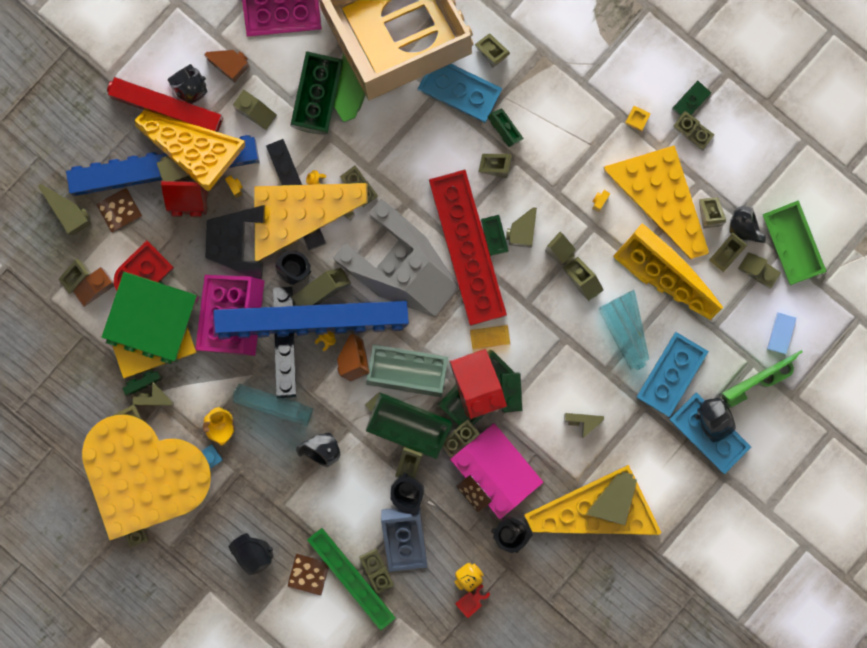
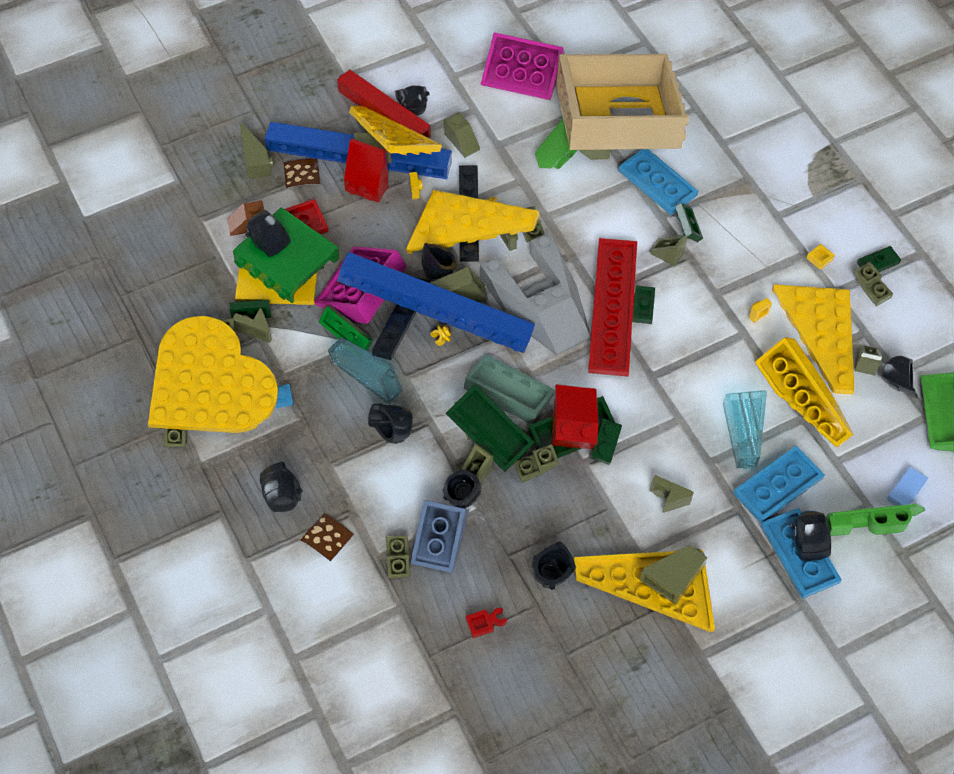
camera: 20 degrees right, 25 degrees down
olive slope [59,259,91,294] -> none
yellow hair [203,407,235,446] -> none
dark orange slope [204,50,249,83] -> none
black wing [205,205,265,280] -> none
dark green brick [290,51,343,135] -> none
green plate [307,528,396,630] -> none
dark orange slope [337,334,370,382] -> none
dark pink slope [450,423,543,519] -> none
yellow head [454,563,484,592] -> none
reddish brown sticker [456,475,492,512] -> none
clear yellow plate [470,325,510,350] -> none
olive slope [475,33,510,68] -> none
olive slope [506,207,537,248] -> none
olive slope [545,232,576,265] -> none
olive slope [562,257,604,301] -> none
olive slope [709,233,747,272] -> none
olive slope [738,252,781,289] -> none
none -> black helmet [245,210,291,257]
none -> green plate [319,306,373,357]

